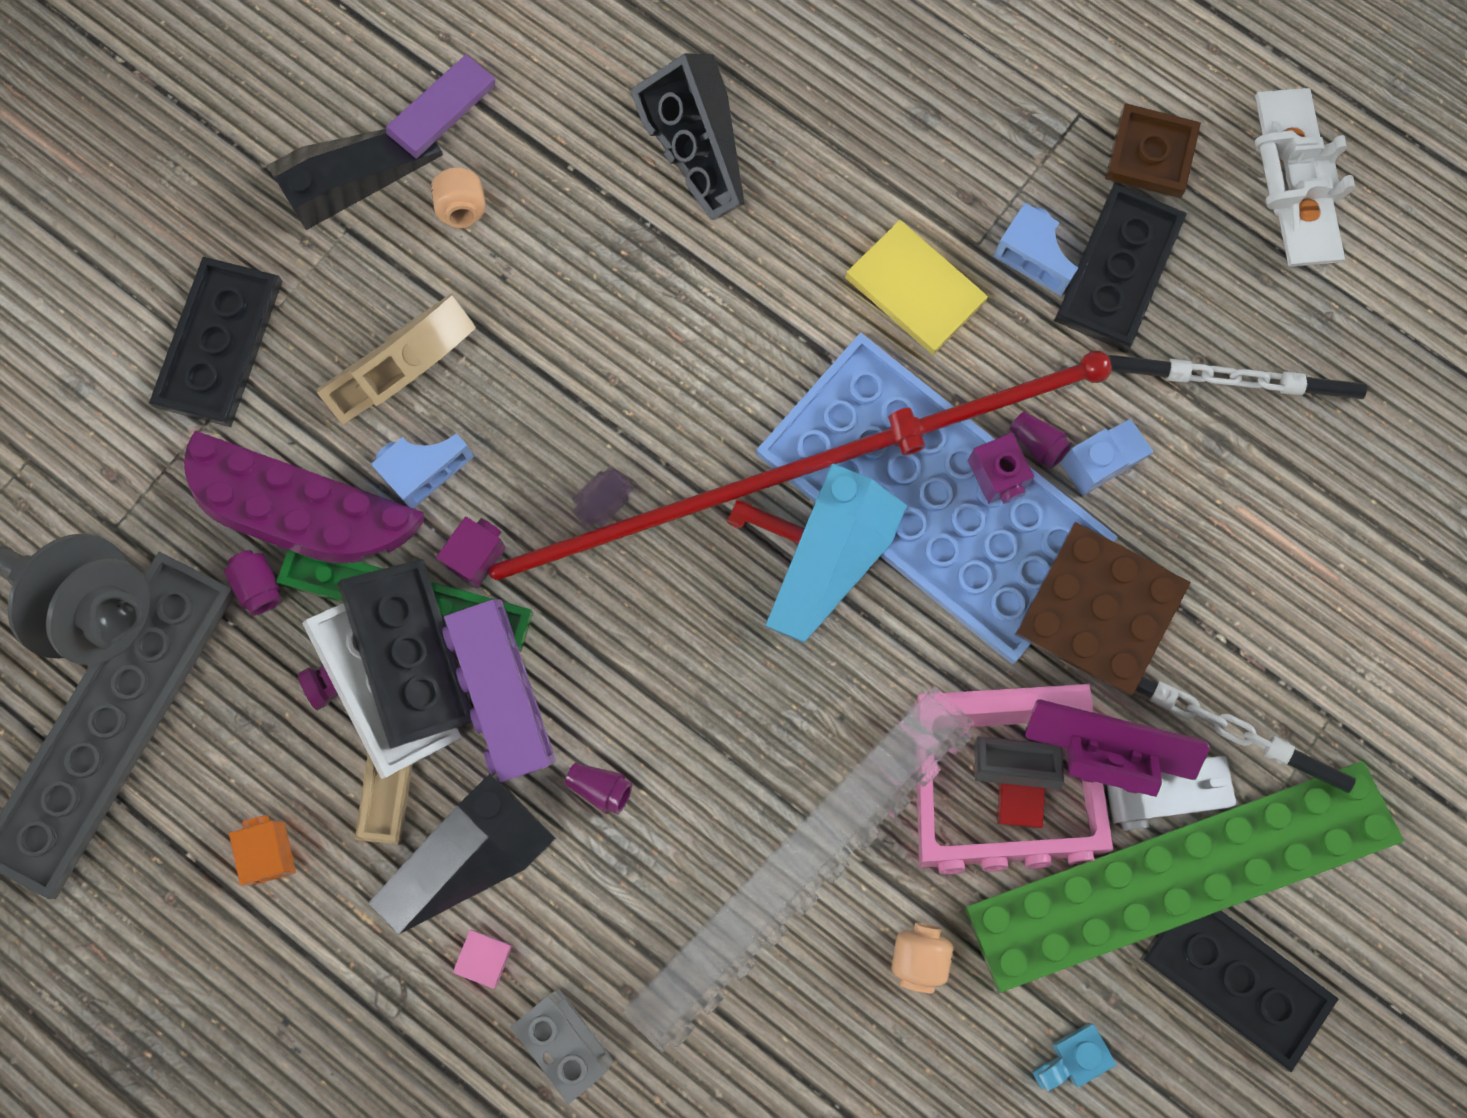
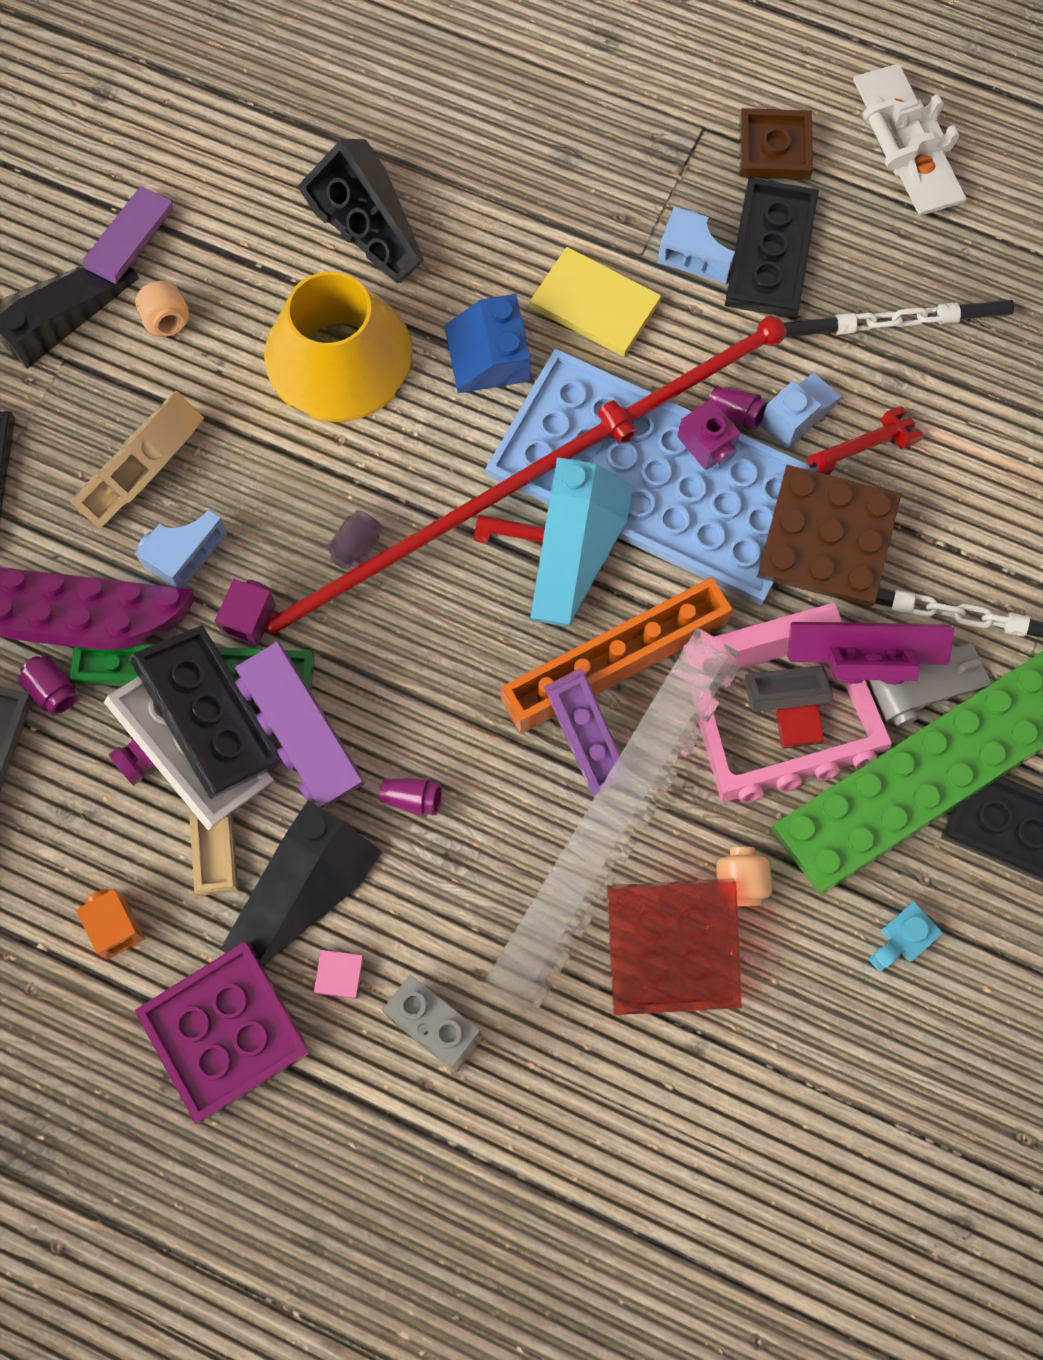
camera: 10 degrees left, 5 degrees down
none -> magenta plate [134,941,311,1124]
none -> yellow cone [264,271,412,422]
none -> blue slope [444,294,530,394]
none -> orange brick [501,577,733,735]
none -> medium lavender tile [544,669,630,796]
none -> clear red plate [607,878,742,1015]
none -> red hinge [806,406,924,475]

